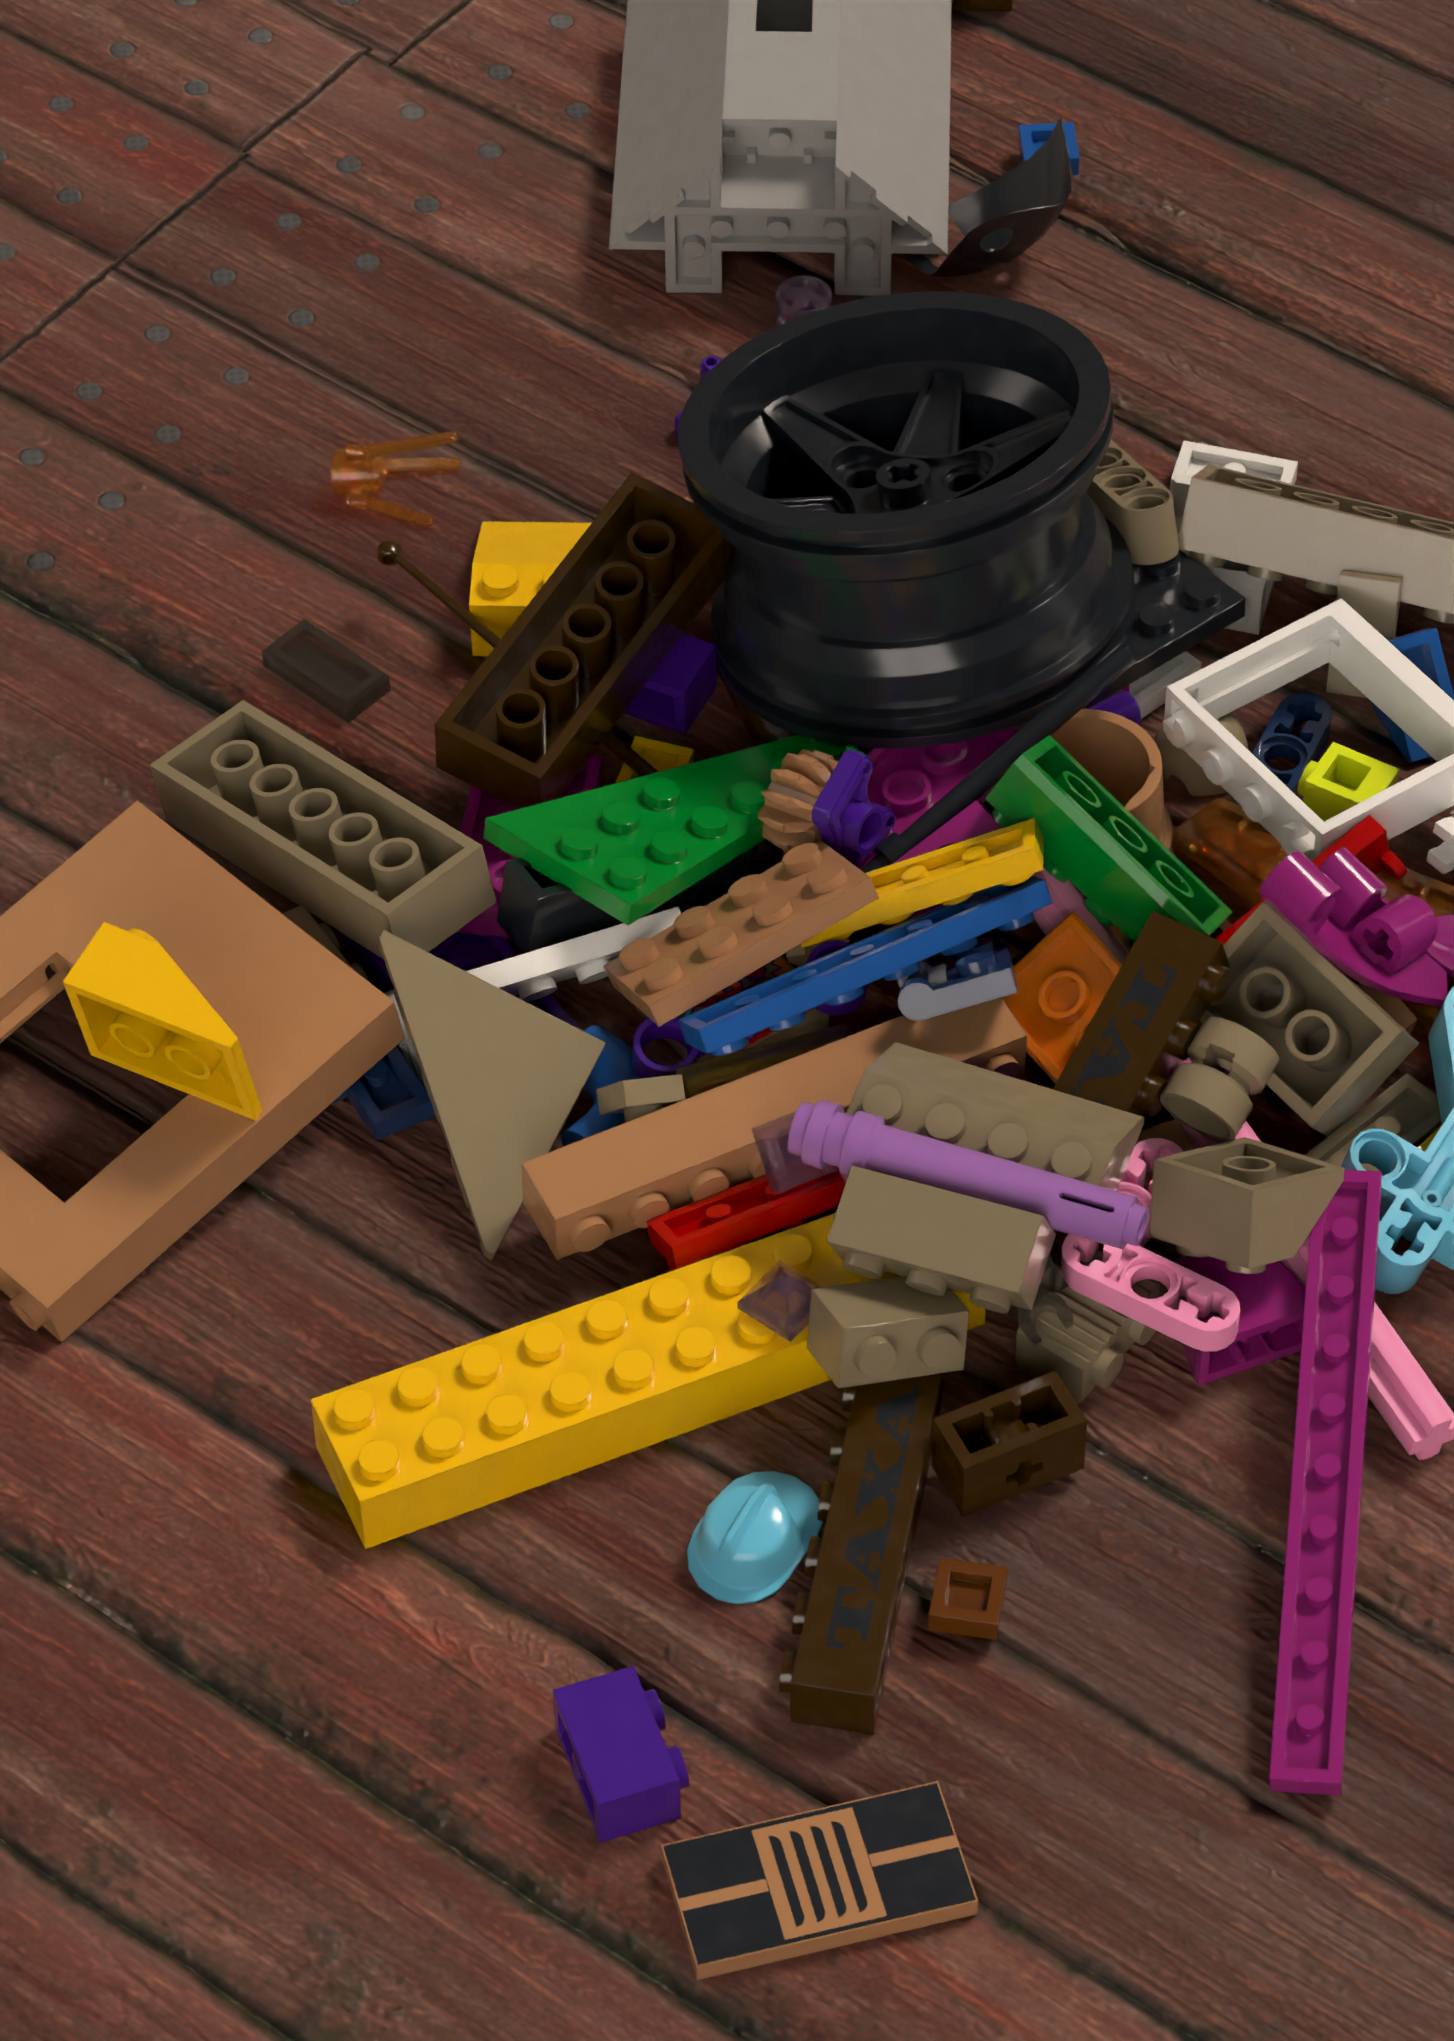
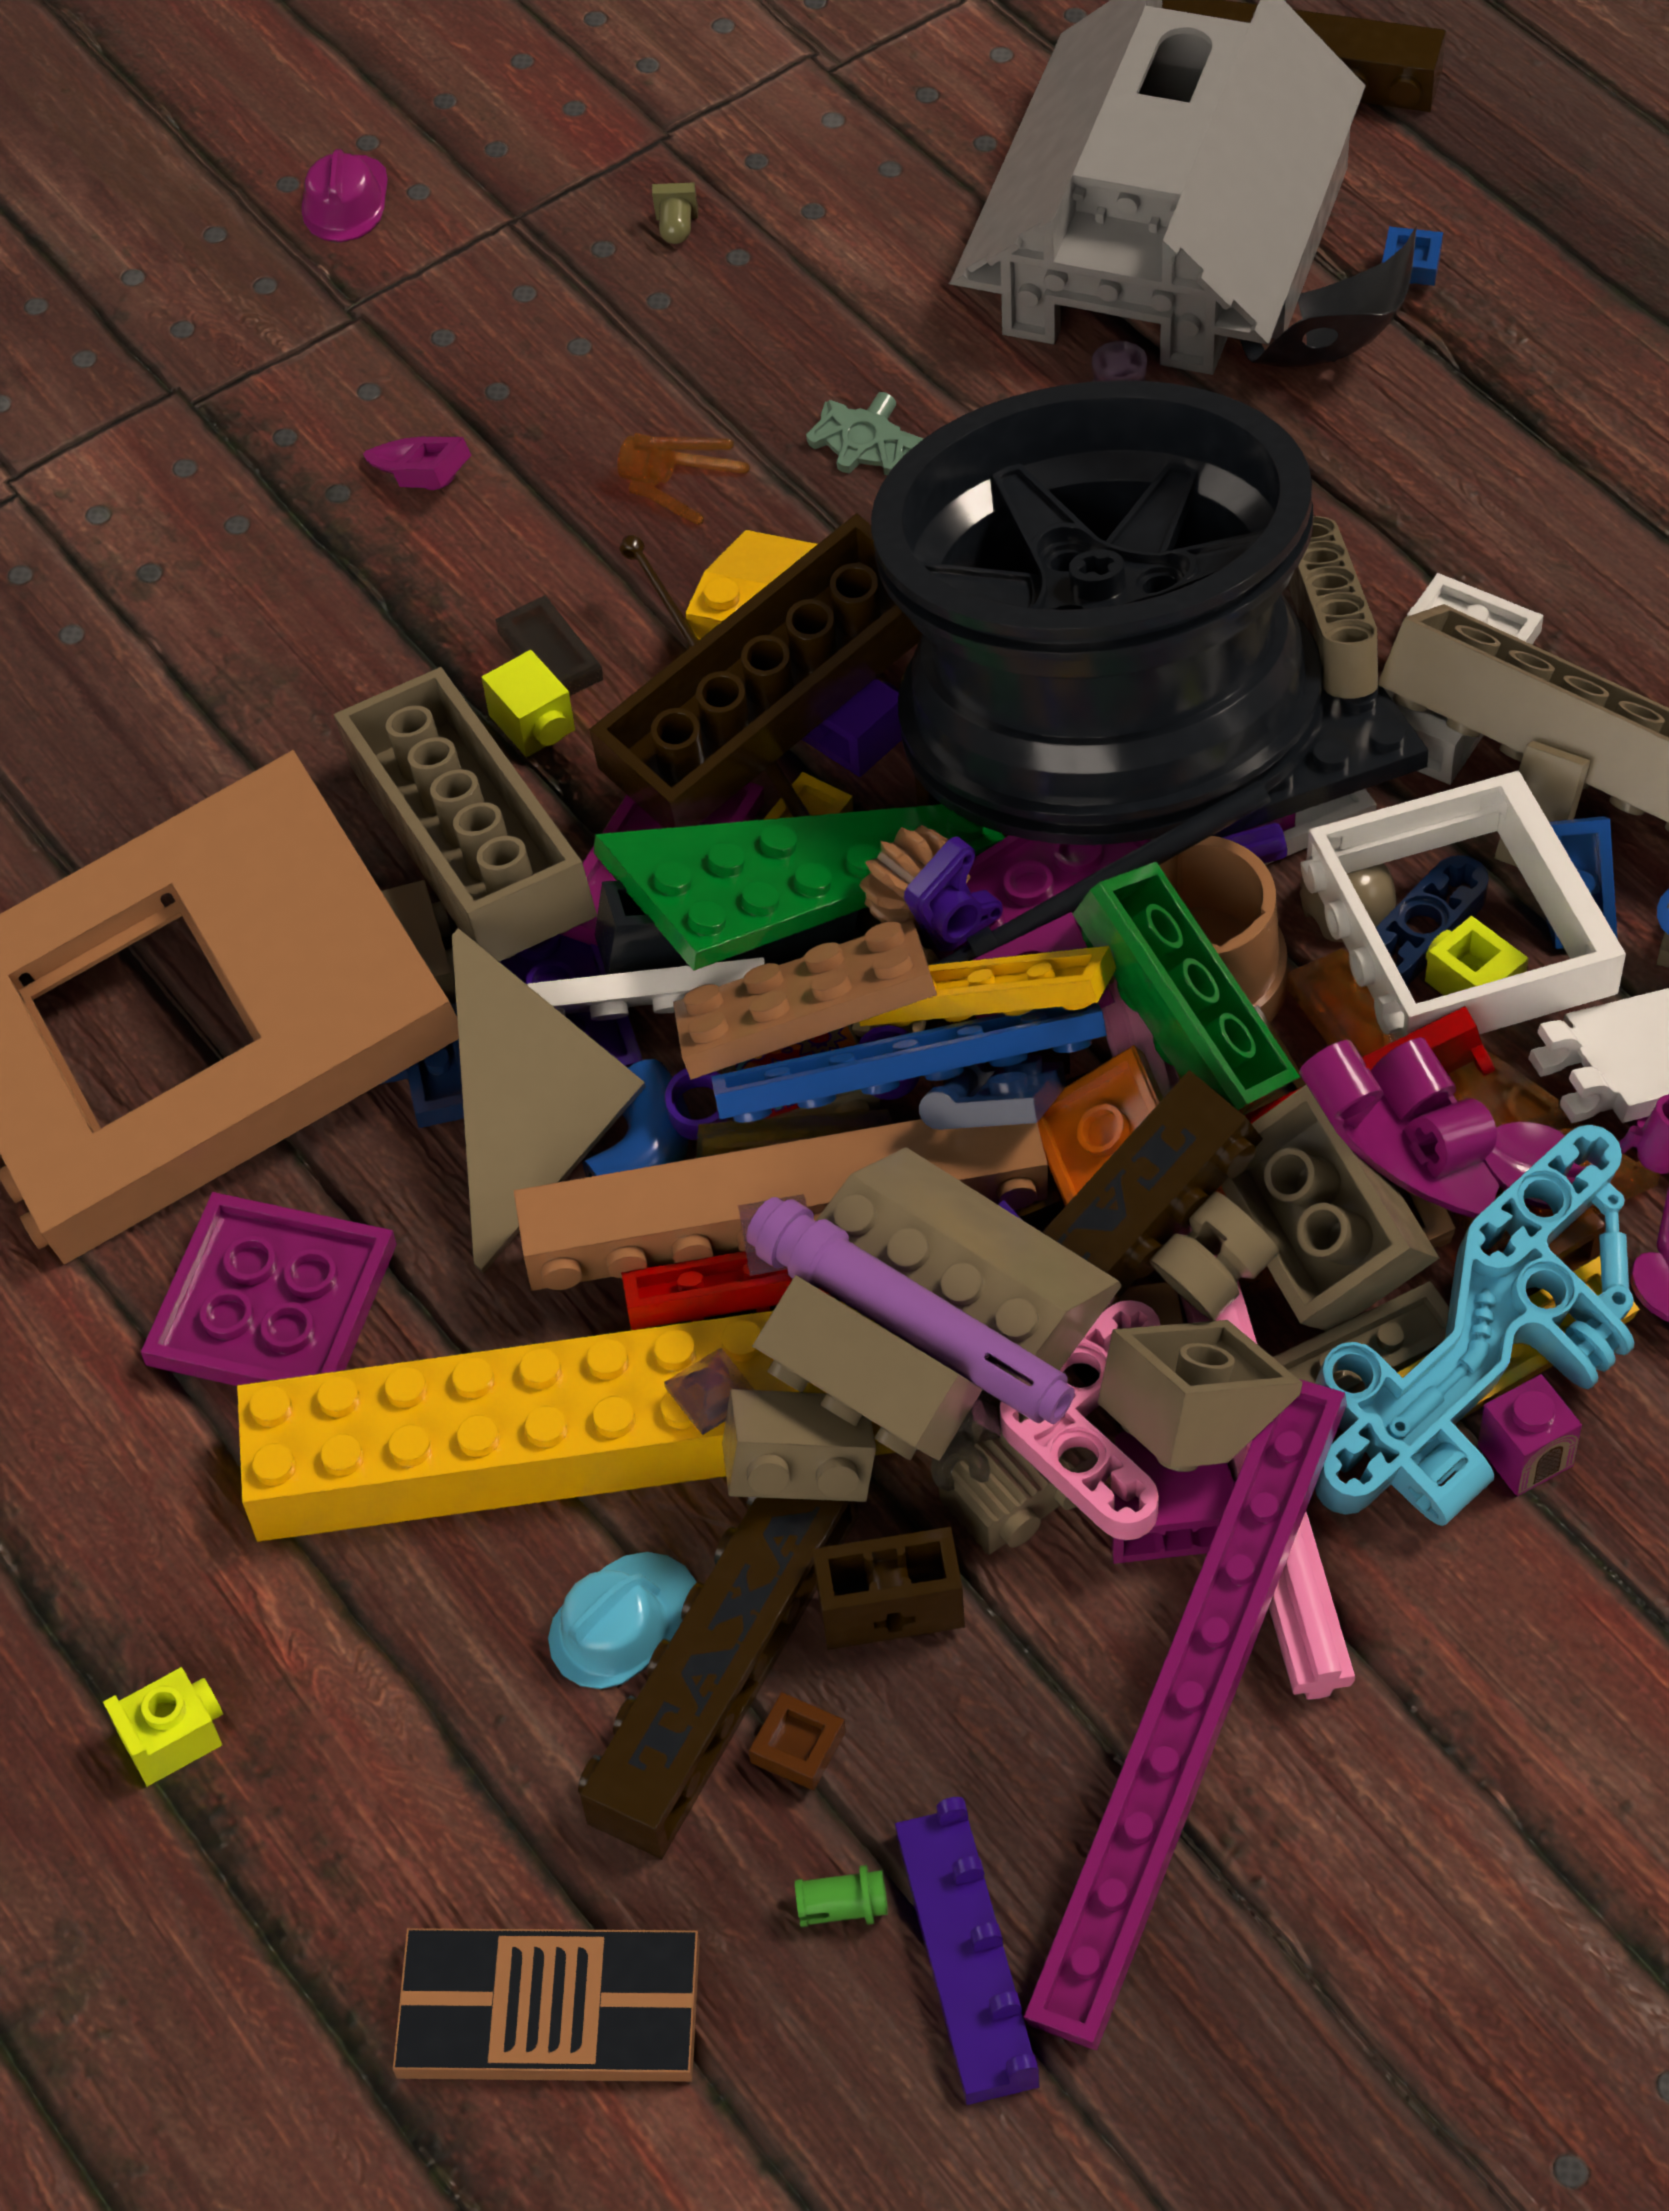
camera: 20 degrees right, 5 degrees up
yellow slope [63,922,263,1121] -> none
dark purple brick [553,1666,689,1843] -> none
dark tan plate [596,1074,685,1123] -> none
none -> neon yellow brick [103,1667,223,1787]
none -> magenta plate [141,1192,397,1386]
none -> magenta plate [363,437,472,490]
none -> neon yellow brick [481,650,575,758]
none -> olive piece [652,183,698,244]
none -> bright green pin [795,1865,888,1928]
none -> sand green piece [806,392,924,475]
none -> dark purple hinge [895,1797,1040,2105]

